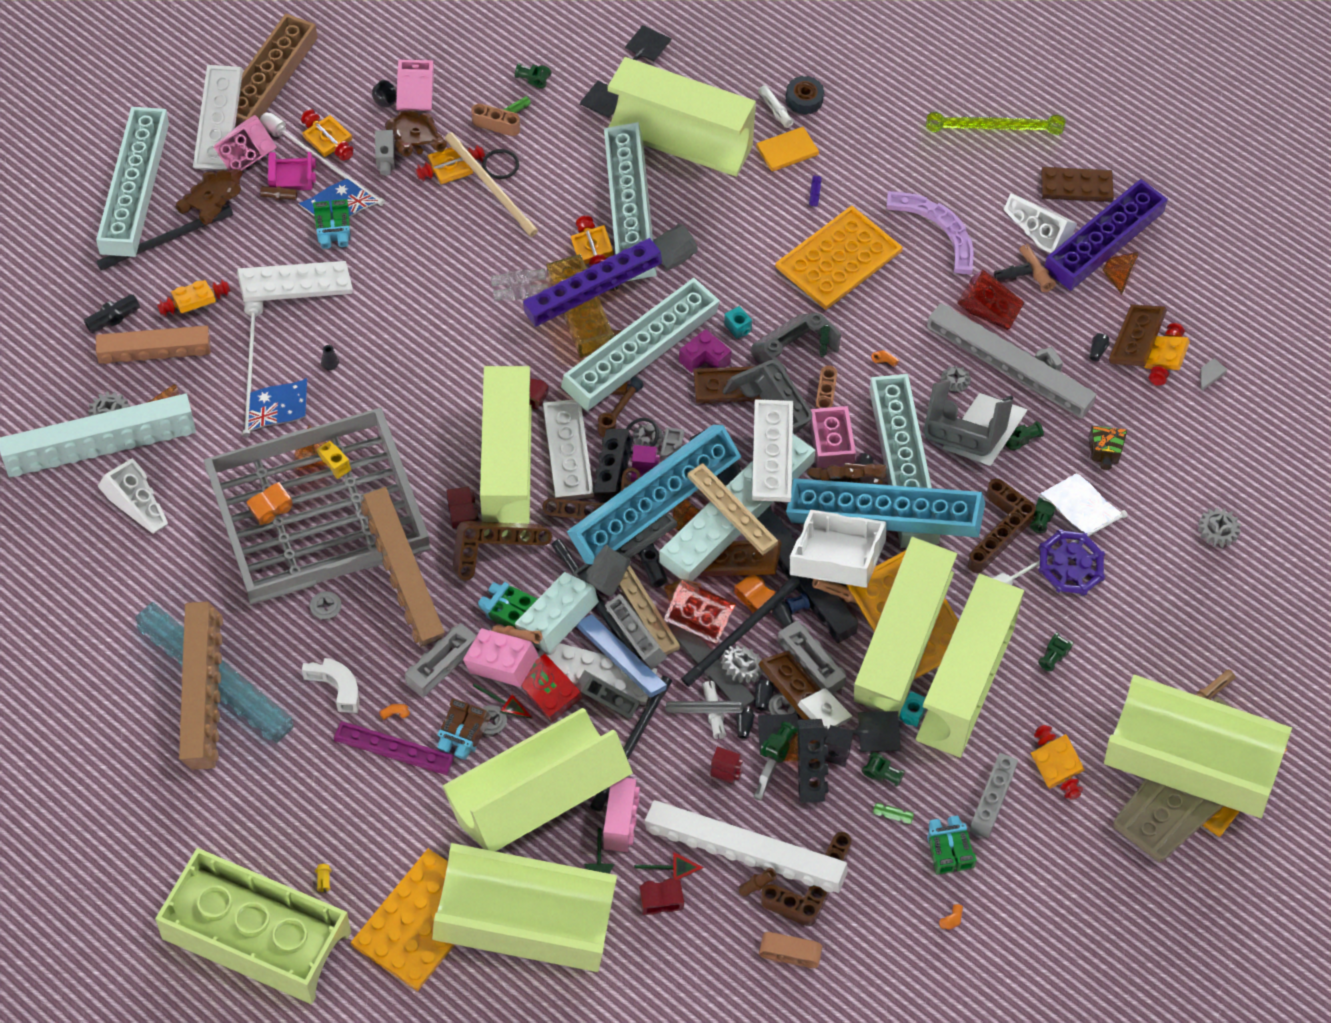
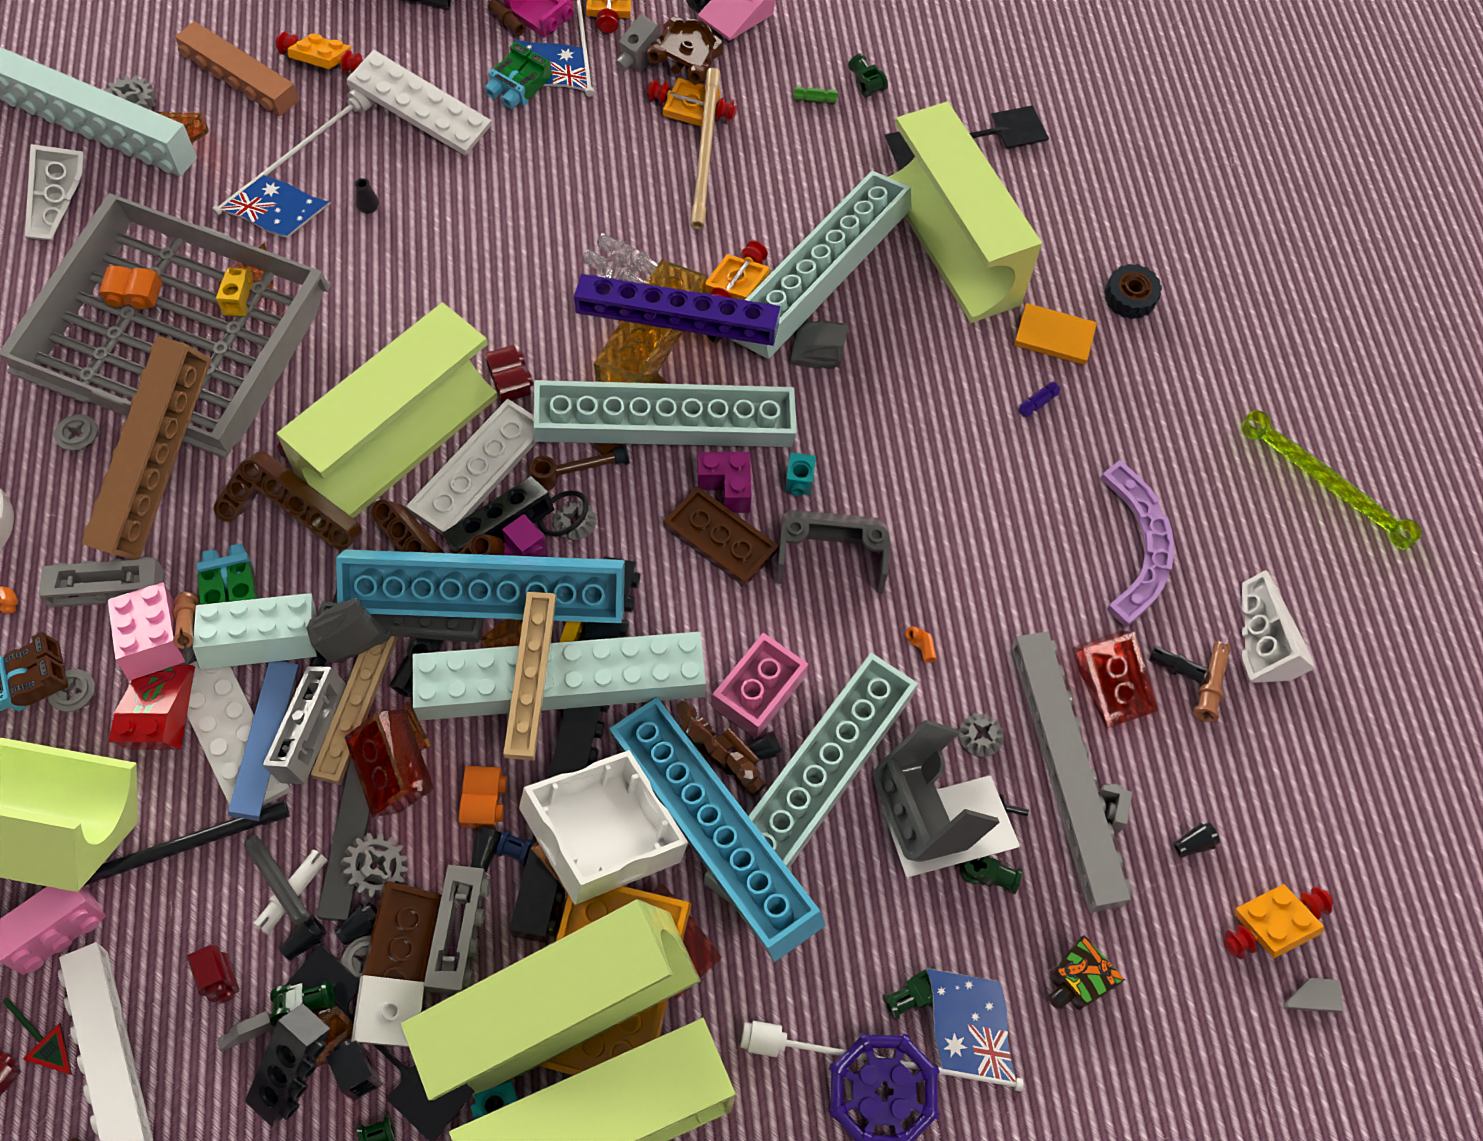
camera: 40 degrees right, 5 degrees up
black piece [83,294,140,333] -> none
nougat beam [471,104,520,136] -> none
piece [473,683,532,719] -> none
black tyre [482,149,519,179] -> none
dark grey slope [575,670,640,719] -> none
light grey tile [660,427,685,460] -> none
black piece [681,576,801,687] -> none
reddish brown plate [700,539,782,577] -> none
dark grey windscreen [722,360,812,434] -> none
white plate [752,400,793,502] -> none
white pin [758,85,794,128] -> none
light orange plate [775,205,903,310] -> none
nougat beam [815,365,837,409] -> none
clear green piece [819,325,830,357] -> none
reddish brown beam [968,478,1036,573] -> none
reddish brown plate [1041,167,1114,202] -> none
dark purple brick [1044,179,1168,291] -> none
clear orange slope [1103,252,1139,295] -> none
reddish brown plate [1109,304,1167,366] -> none

